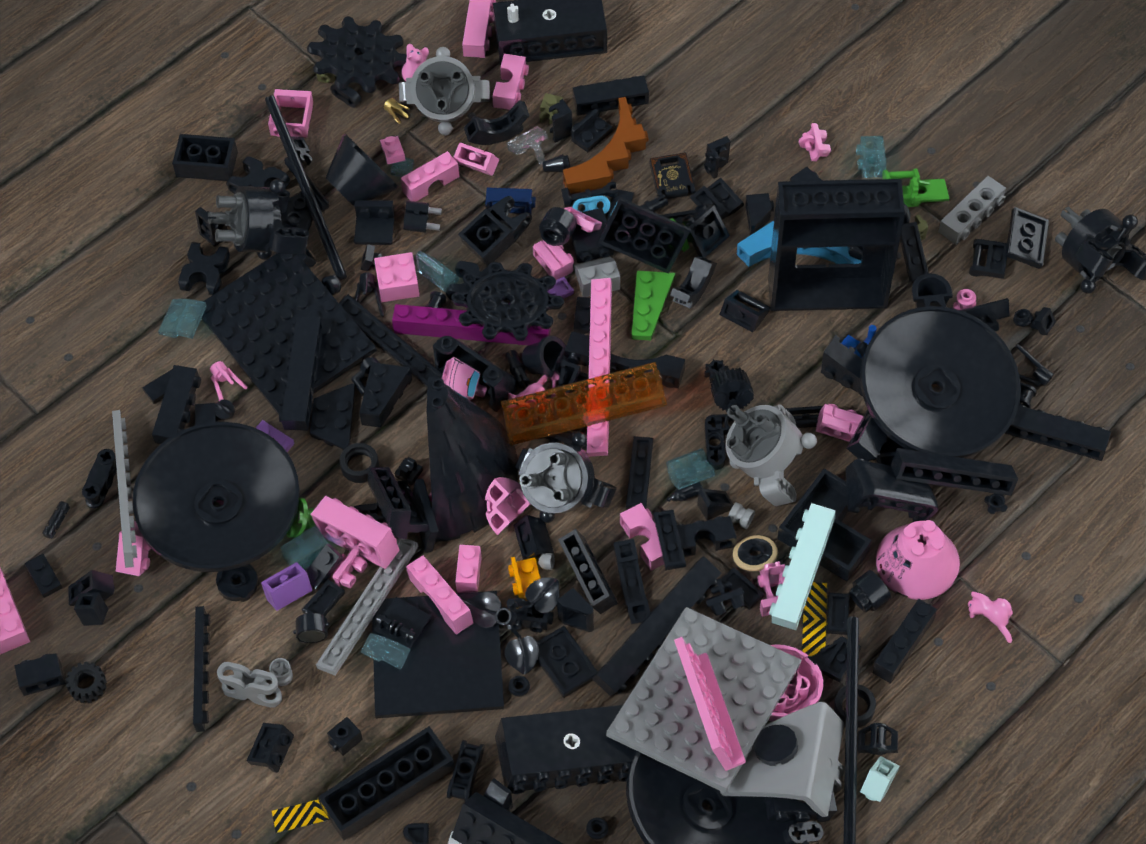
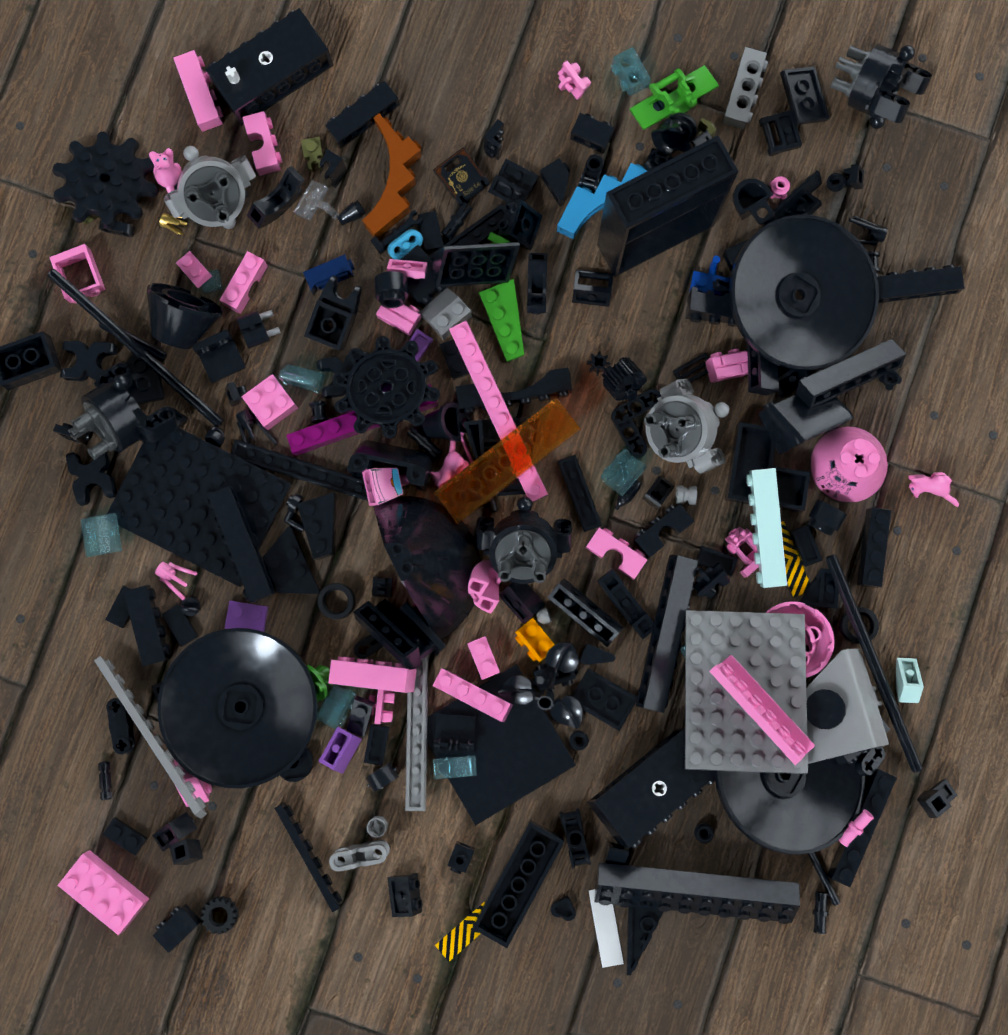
camera: 20 degrees left, 25 degrees up
black plate [291,136,312,166] -> none
bright pink brick [453,143,499,176] -> none
black bracket [571,109,613,153] -> none
black tile [653,510,686,571] -> none
wheel [733,535,778,571] -> none
black piece [858,723,898,755] -> none

